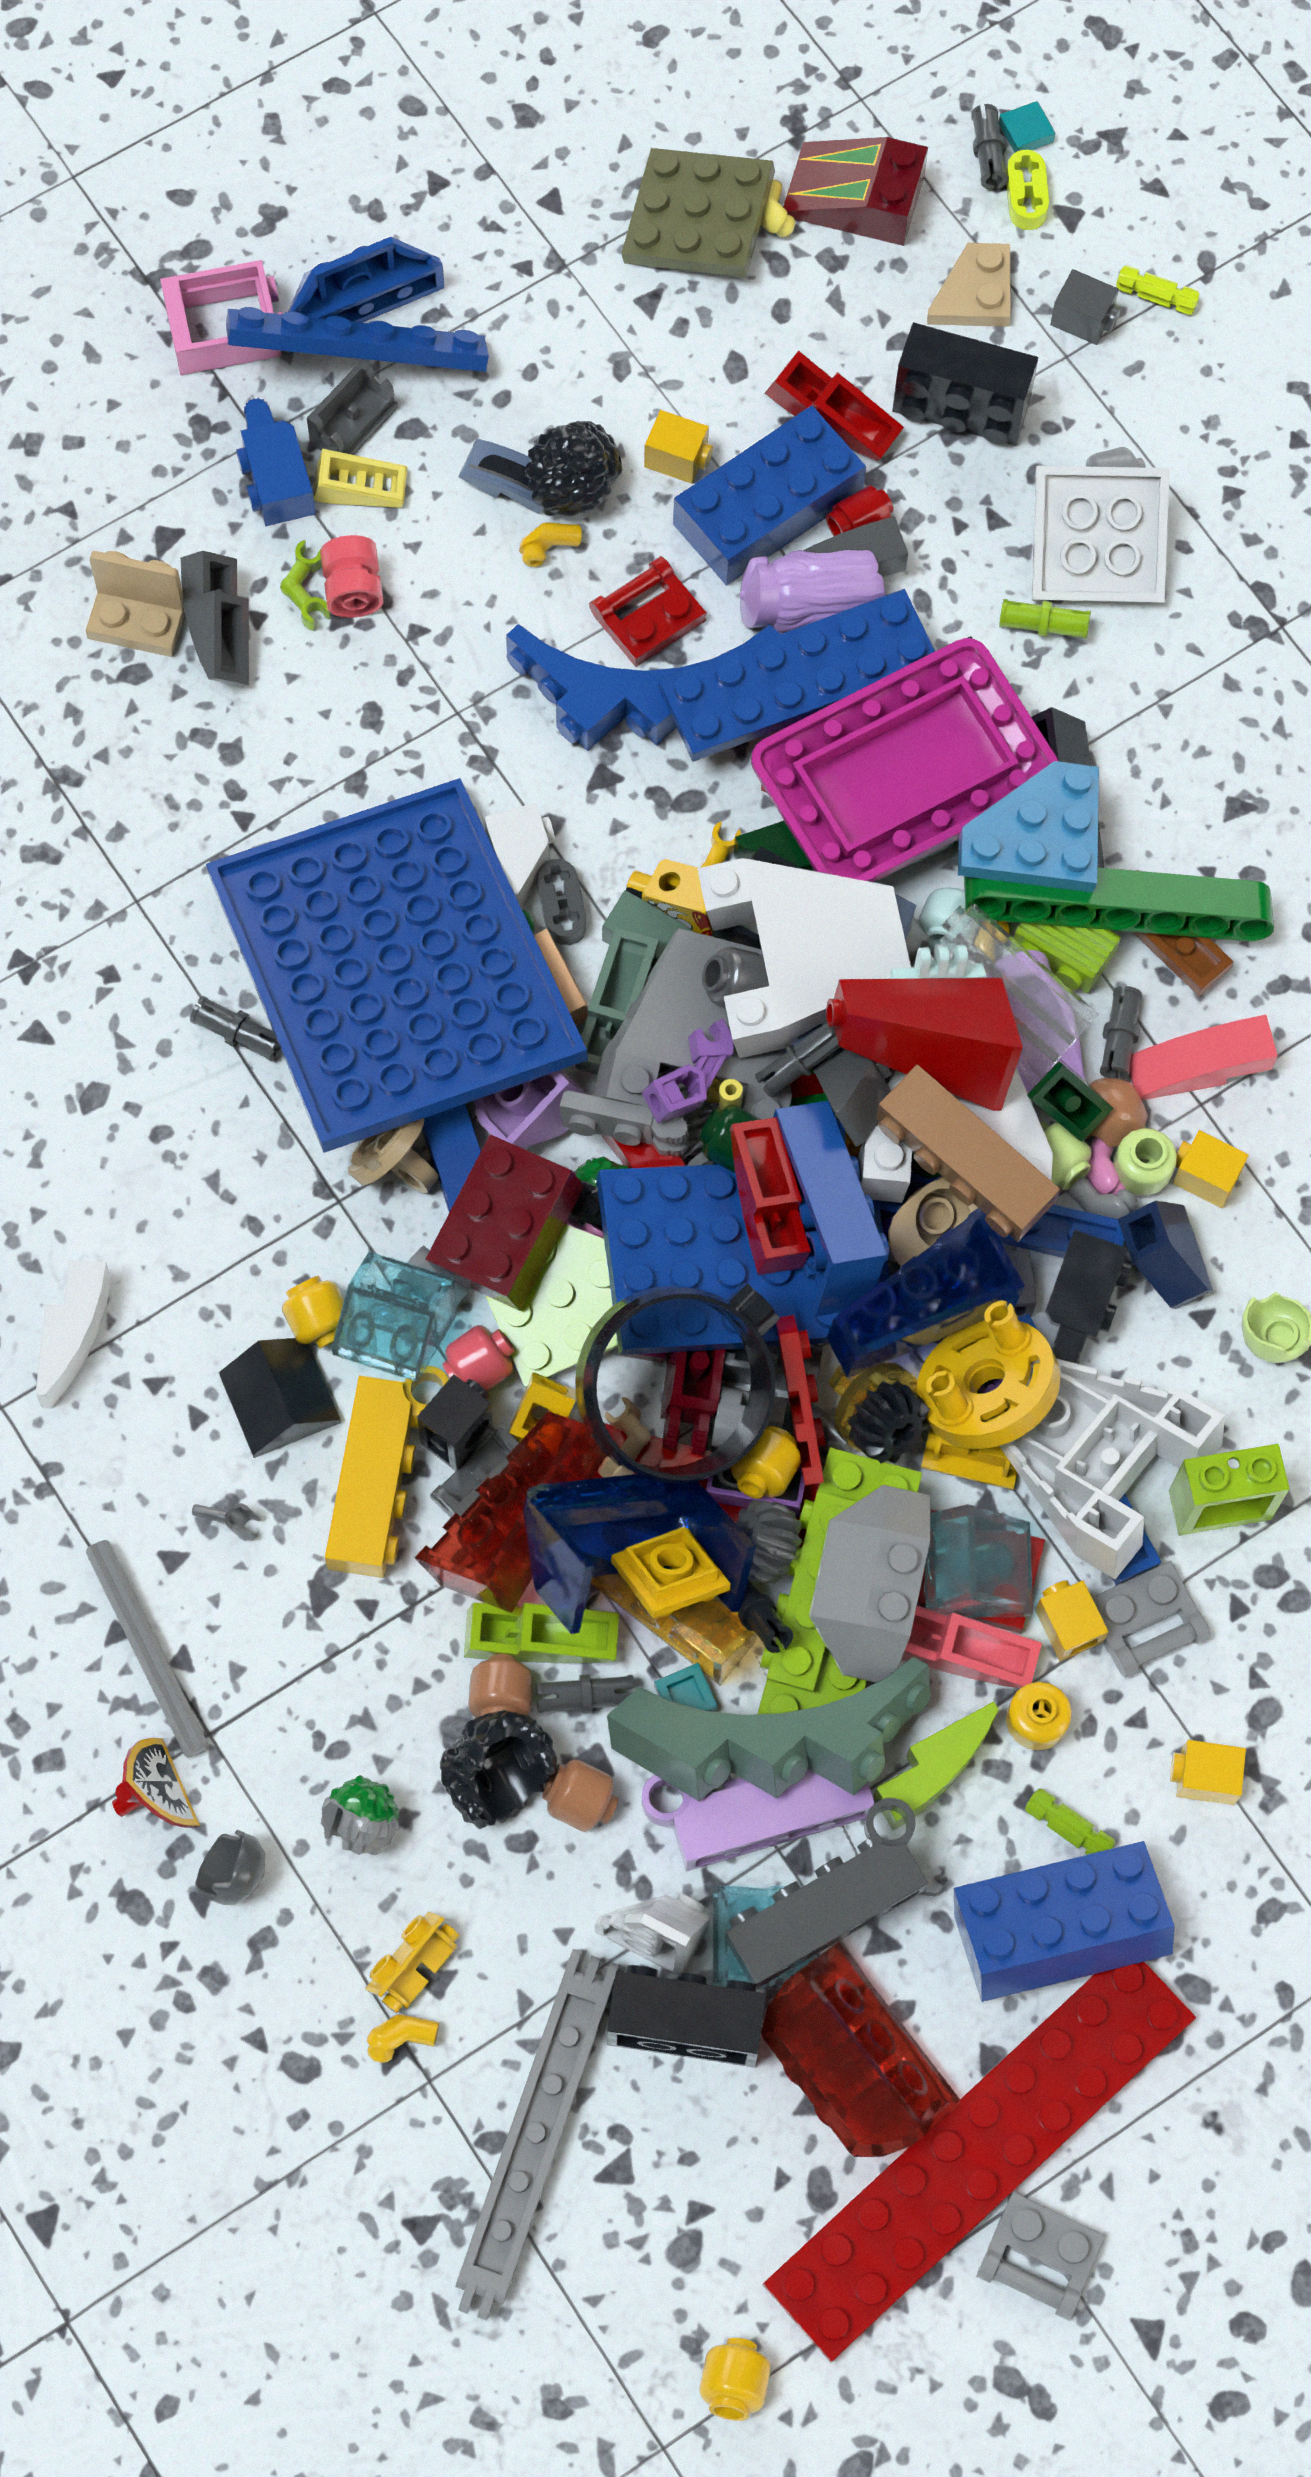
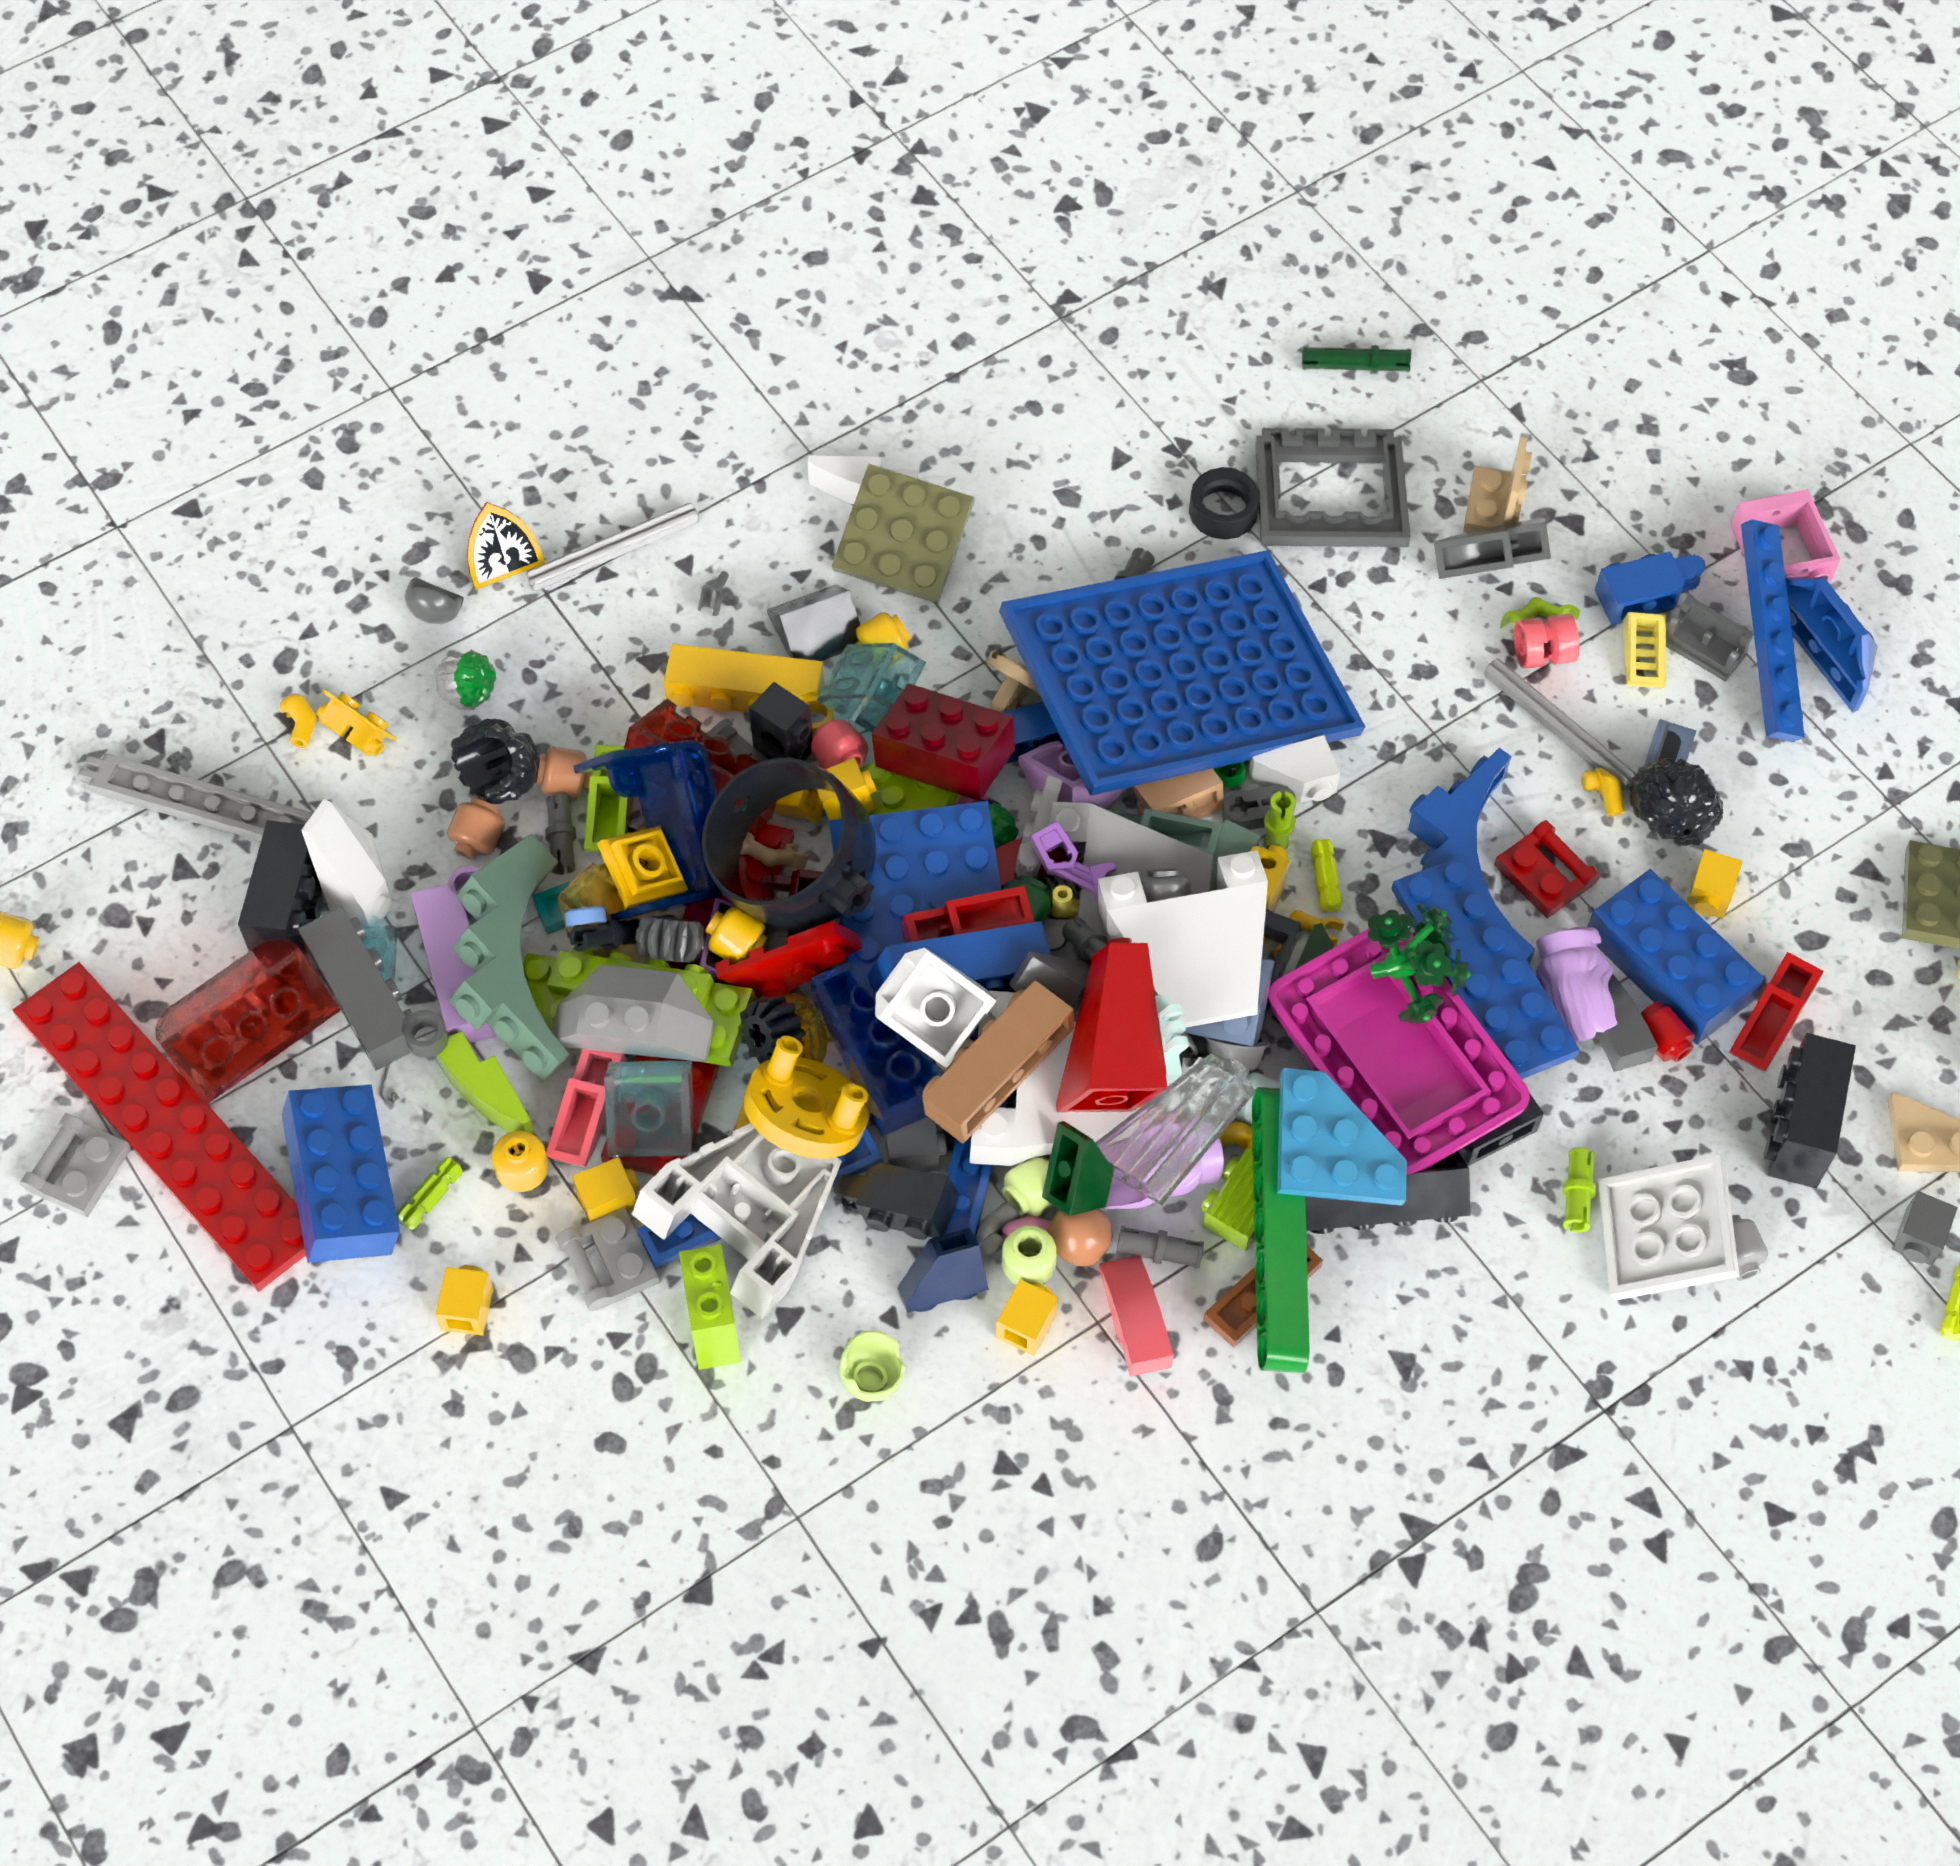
camera: 90 degrees right, 10 degrees down
none -> medium blue tile [564,906,607,927]
none -> yellow brick [817,758,877,820]
none -> olive plate [831,464,975,604]
none -> white slope [875,948,998,1069]
none -> black tyre [1189,467,1260,540]
none -> dark grey hinge [1255,428,1411,547]
none -> lime pin [1264,791,1296,850]
none -> neon yellow axle [1311,839,1343,913]
none -> dark green plant [1368,903,1471,1024]
none -> light grey axle [1484,658,1637,790]

